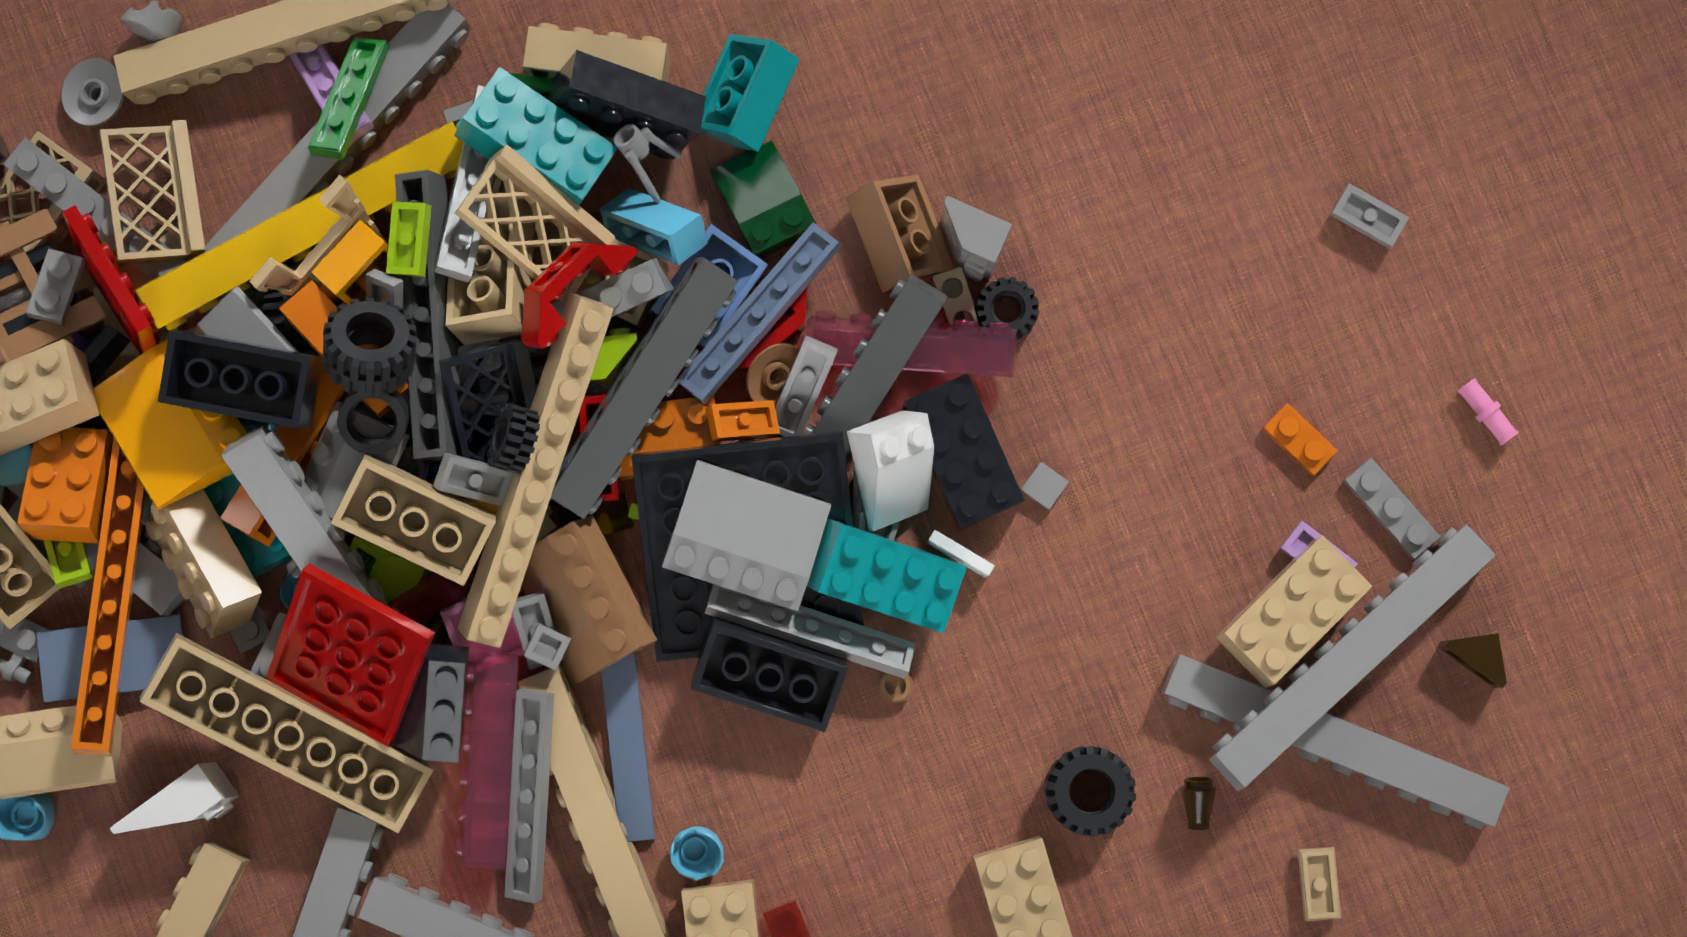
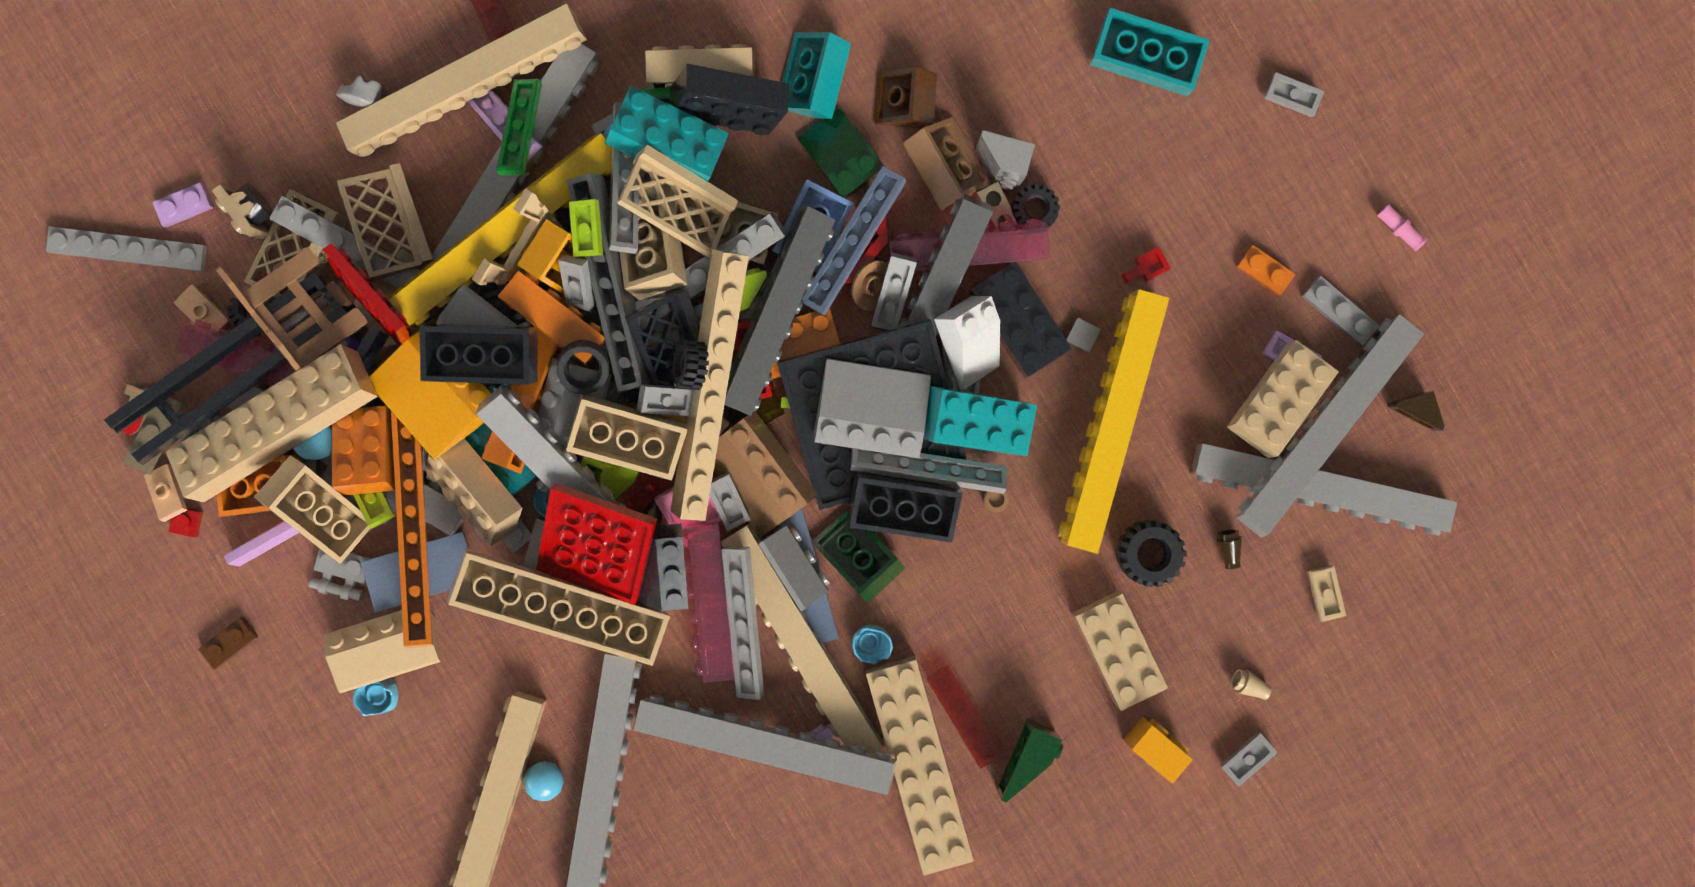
camera: 10 degrees left, 5 degrees up
light grey plate [26,248,85,326] -> none
light grey dish [61,58,124,126] -> none
white slope [110,762,240,834] -> none
black tyre [323,298,417,396] -> none
red slope [521,242,638,348] -> none
light grey plate [523,623,571,671] -> none
medium azure brick [600,188,708,265] -> none
light grey plant [614,124,682,203] -> none
orange plate [706,400,780,442] -> none
white tile [928,530,995,578] -> none
none -> light grey slope [759,525,830,611]
none -> dark green slope [811,507,905,603]
none -> reddish brown slope [874,67,937,128]
none -> yellow brick [1058,289,1169,554]
none -> teal brick [1089,8,1210,97]
none -> red plate [1121,246,1171,285]

